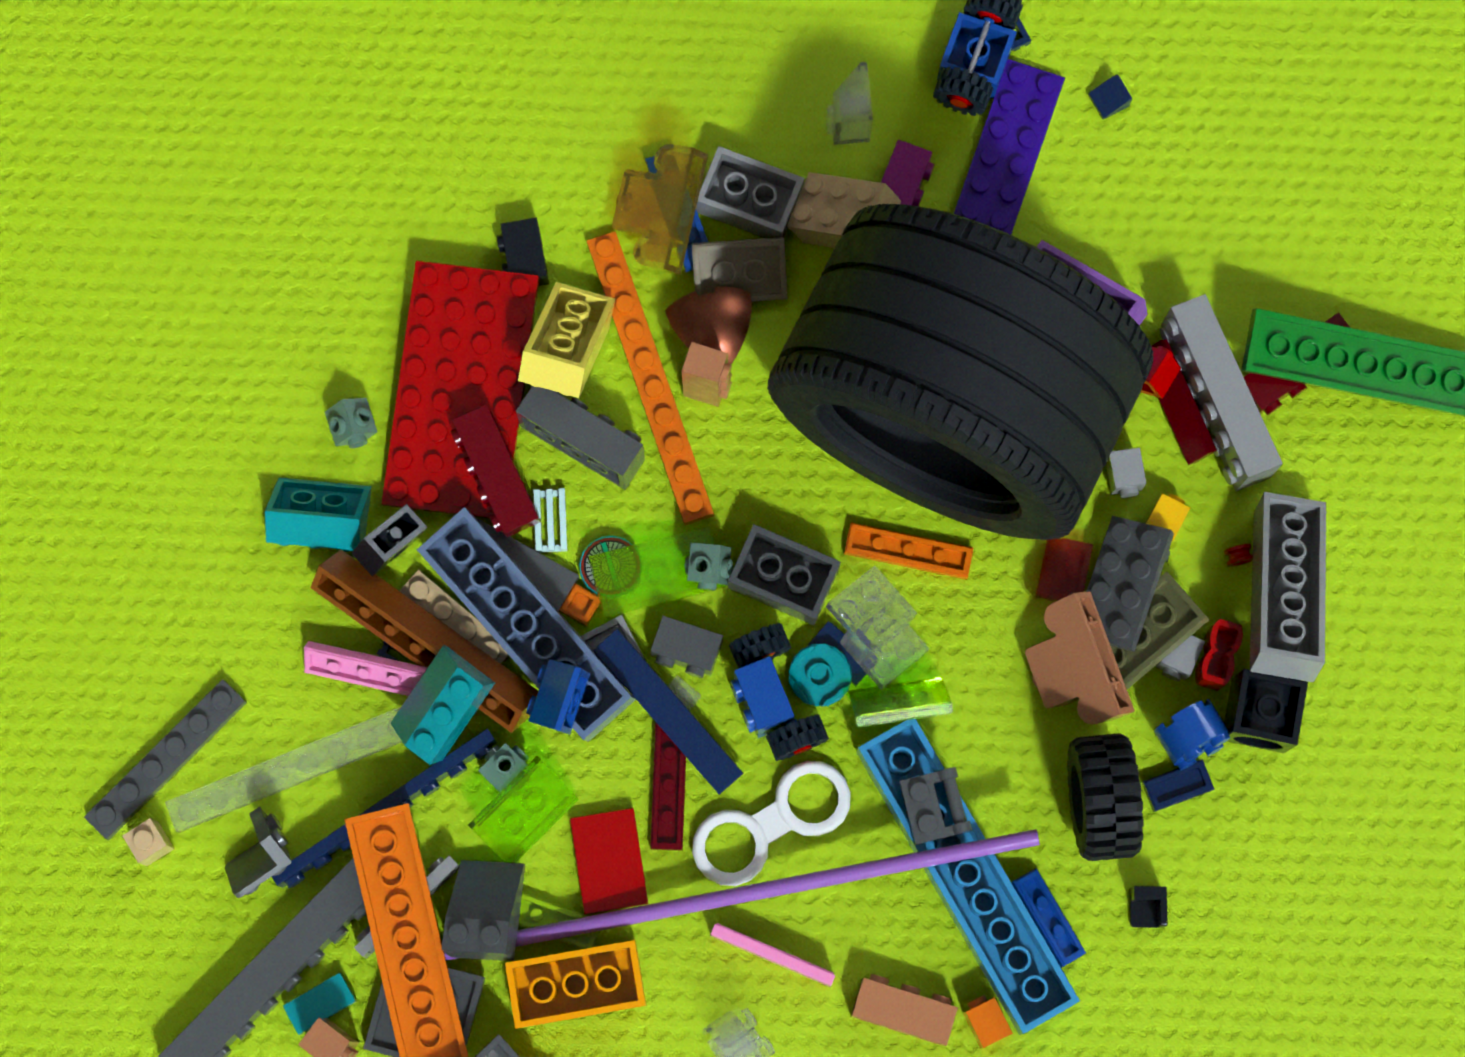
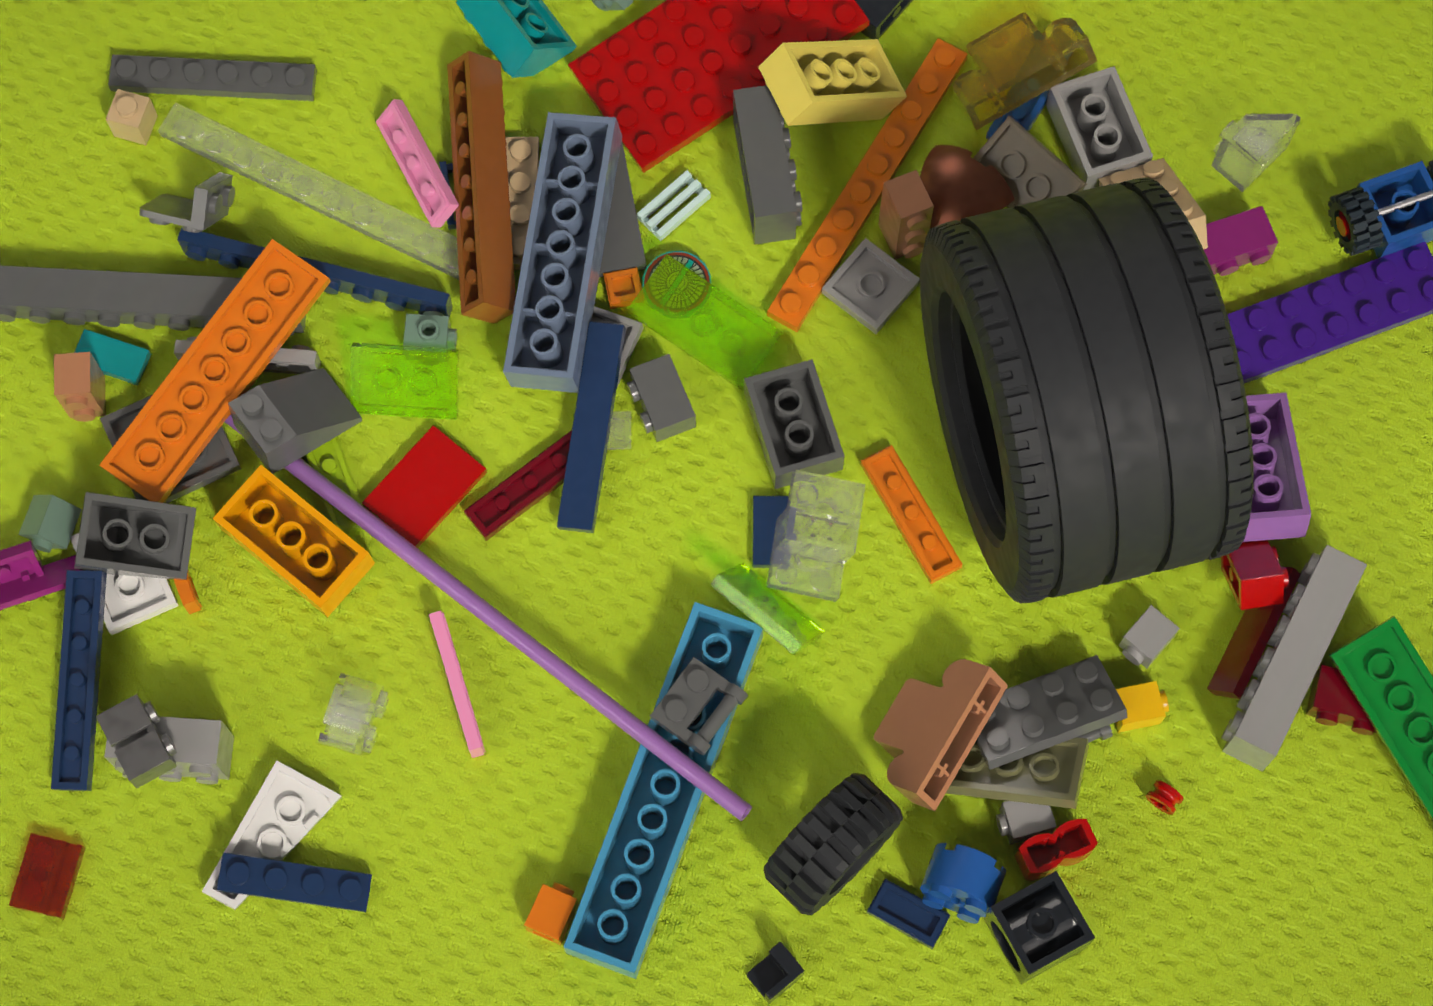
camera: 50 degrees right, 5 degrees down
black brick [352,504,428,577] -> none
teal slope [391,645,495,765] -> none
dark red brick [451,404,541,537] -> none
blue slope [527,659,591,735] -> none
sand green brick [685,543,733,590] -> none
white bar [692,760,851,886] -> none
brick [729,623,829,761] -> none
teal tile [789,643,852,706] -> none
nougat brick [851,974,958,1046] -> none
blue tile [1011,868,1086,968] -> none
clear red plate [1035,538,1093,602] -> none
light grey brick [1250,492,1326,683] -> none
none -> light grey plate [822,238,920,334]

